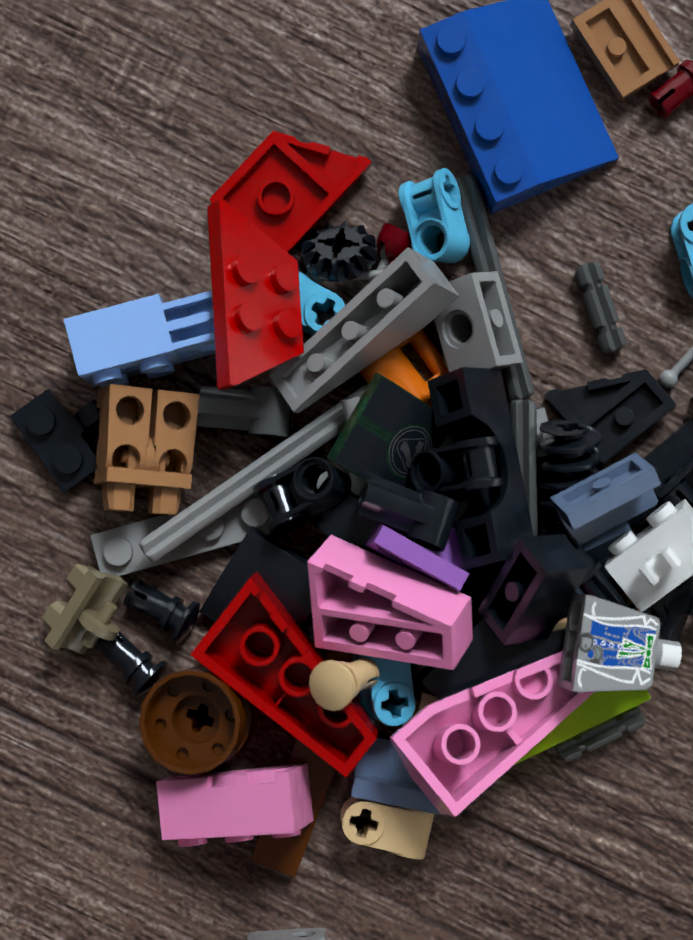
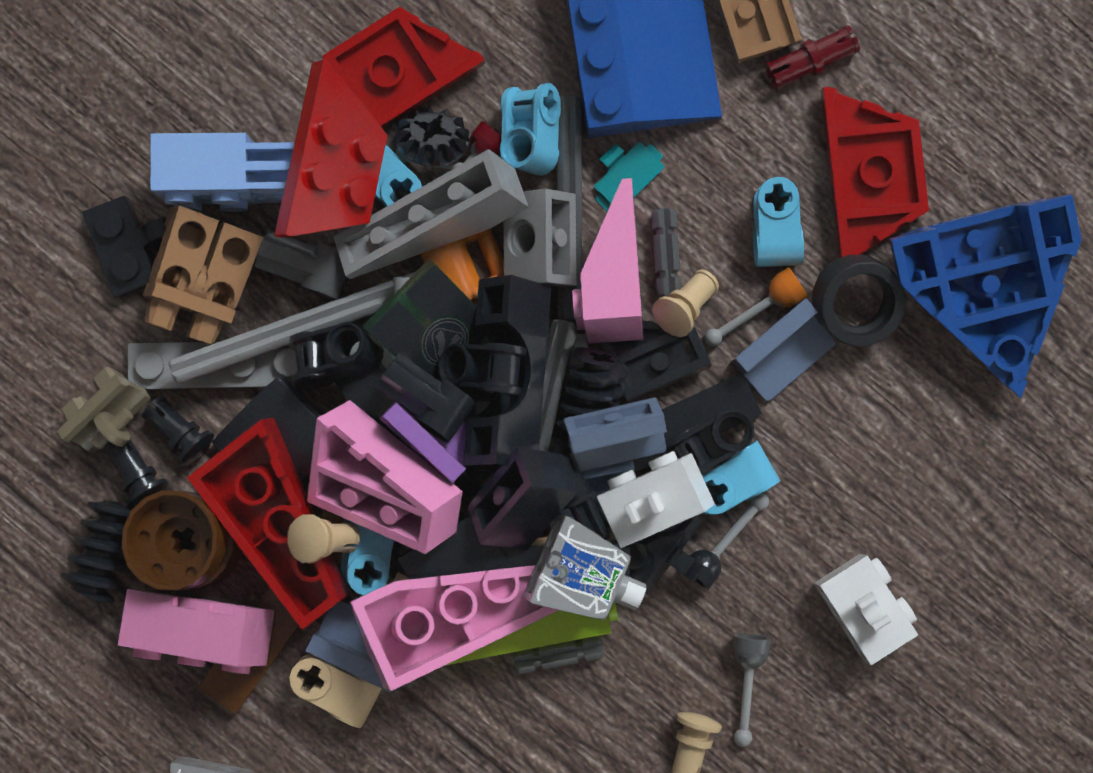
camera: 15 degrees right, 0 degrees up
none -> black piece [60,500,133,603]
none -> bright pink slope [572,178,643,344]
none -> teal piece [593,141,665,211]
none -> tan pin [652,269,719,337]

